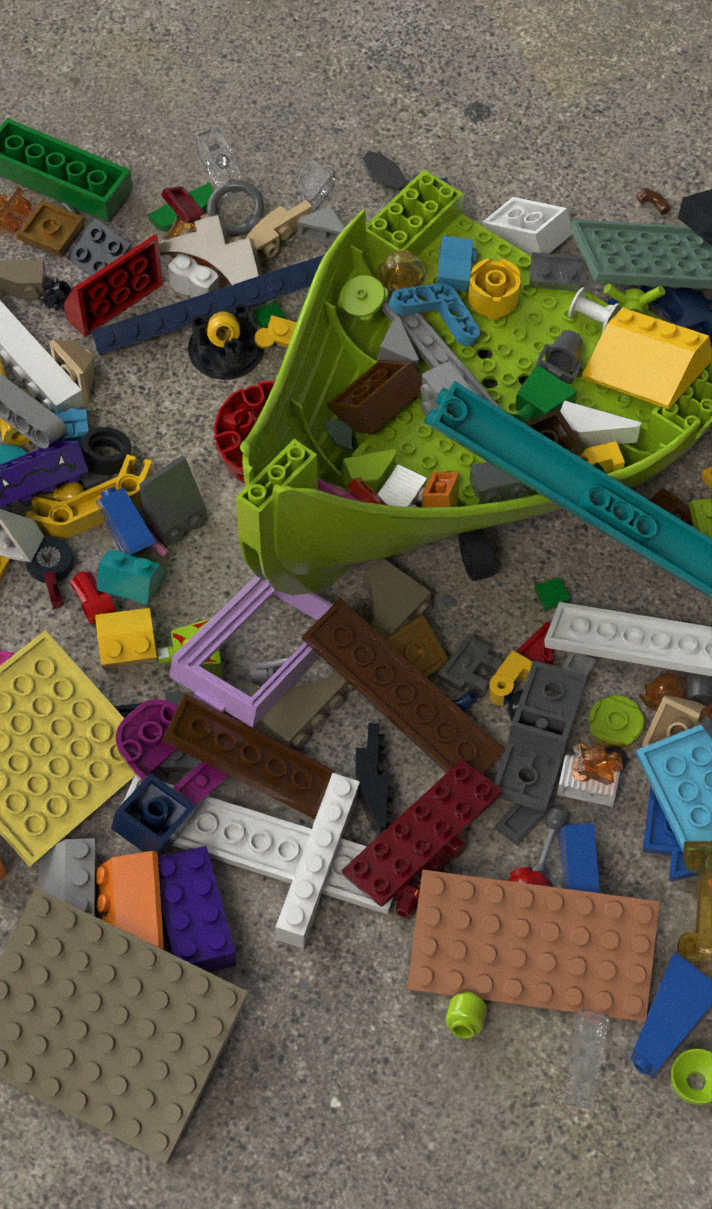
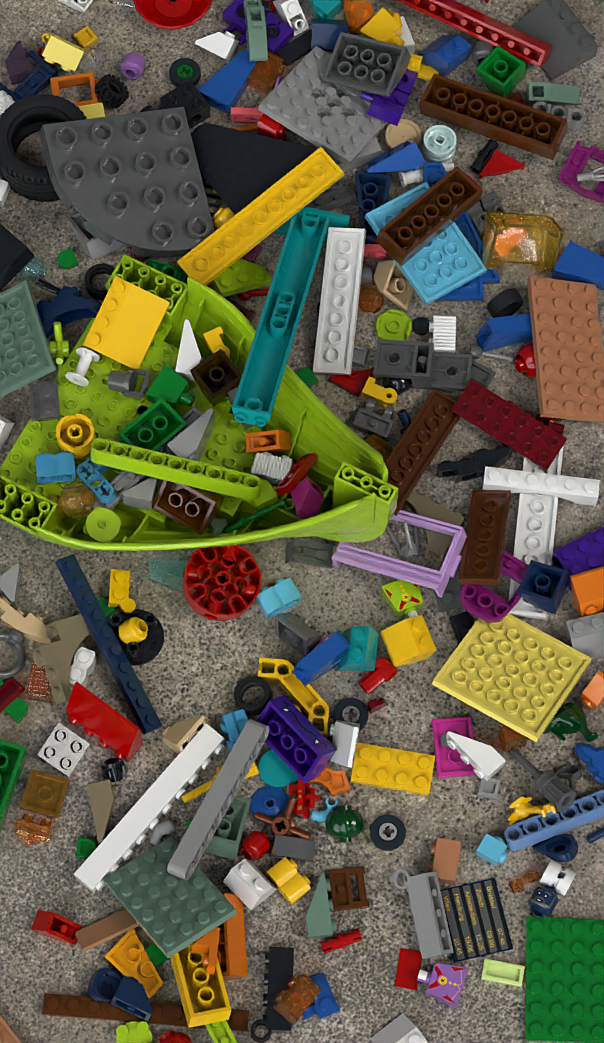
camera: 100 degrees left, 10 degrees up
clear orange hips [571,743,623,785] -> none
none -> lime beam [90,438,261,501]
none -> green slope [118,397,187,451]
none -> green piece [225,498,287,533]
none -> medium azure brick [256,578,302,619]
none -> black tyre [487,288,523,318]

